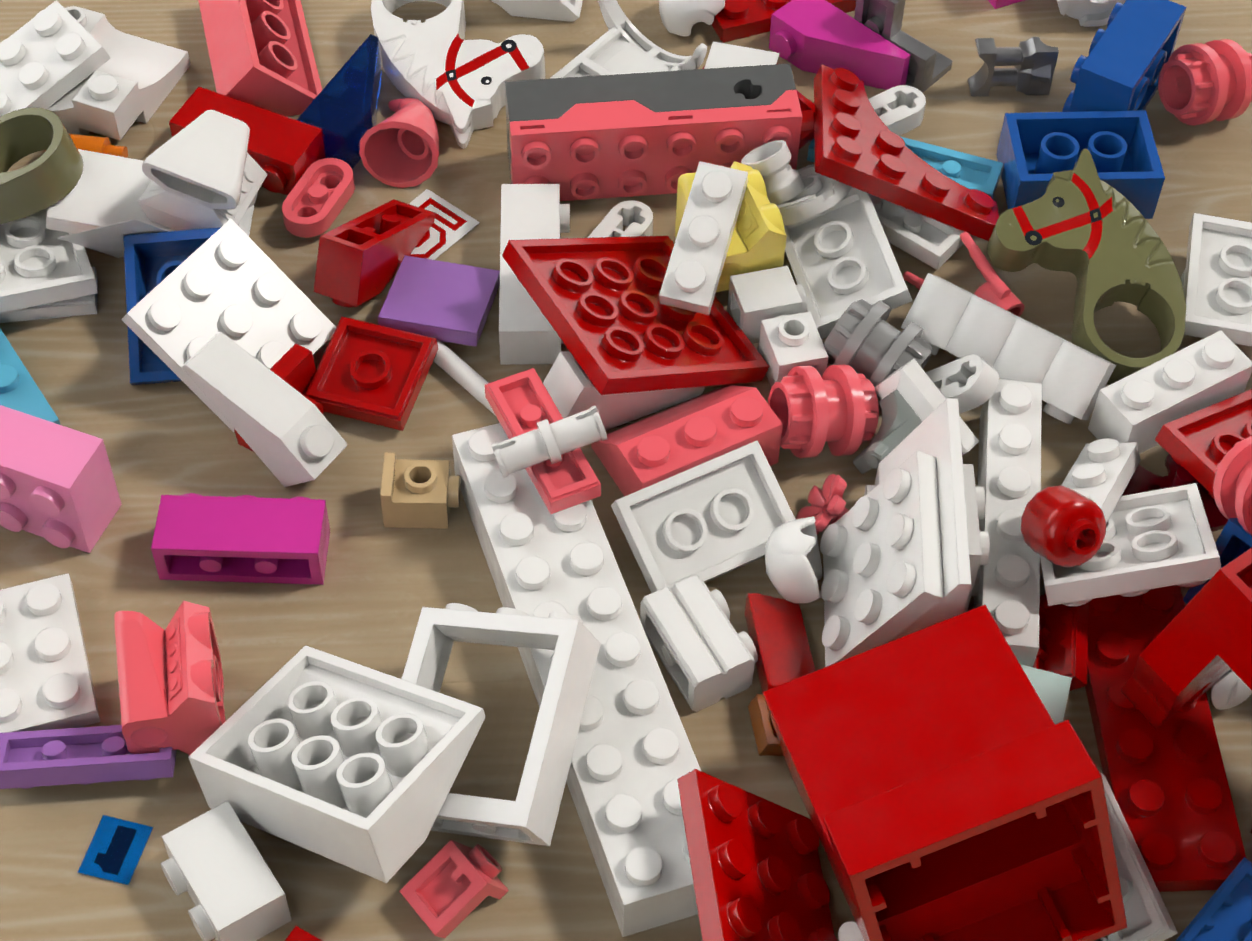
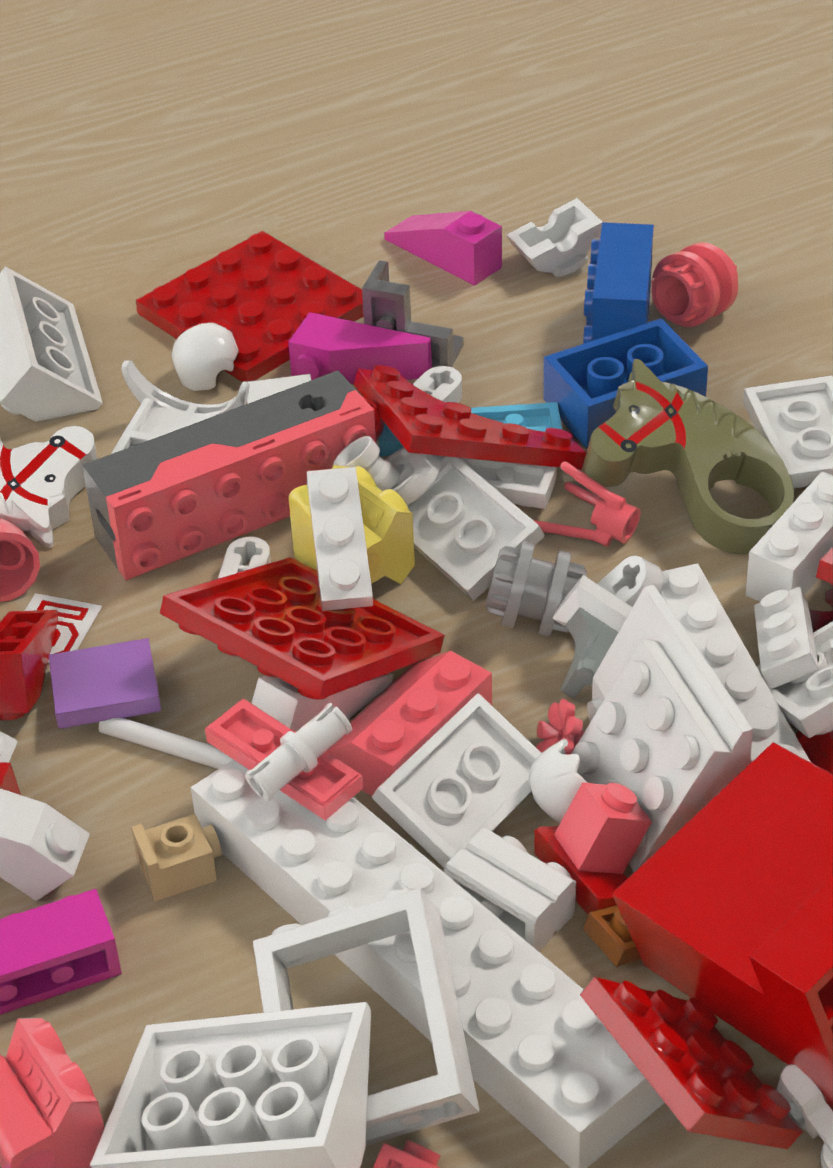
camera: 20 degrees left, 10 degrees down
red plate [305,316,438,431] -> none
white brick [499,184,570,365] -> none
white brick [727,266,807,344] -> none
white brick [758,311,829,387] -> none
coral piece [768,364,879,458] -> none
white brick [901,273,1116,424] -> none
flat silver piece [968,37,1059,97] -> none
red head [1021,485,1106,568] -> none
none -> coral brick [554,782,652,874]

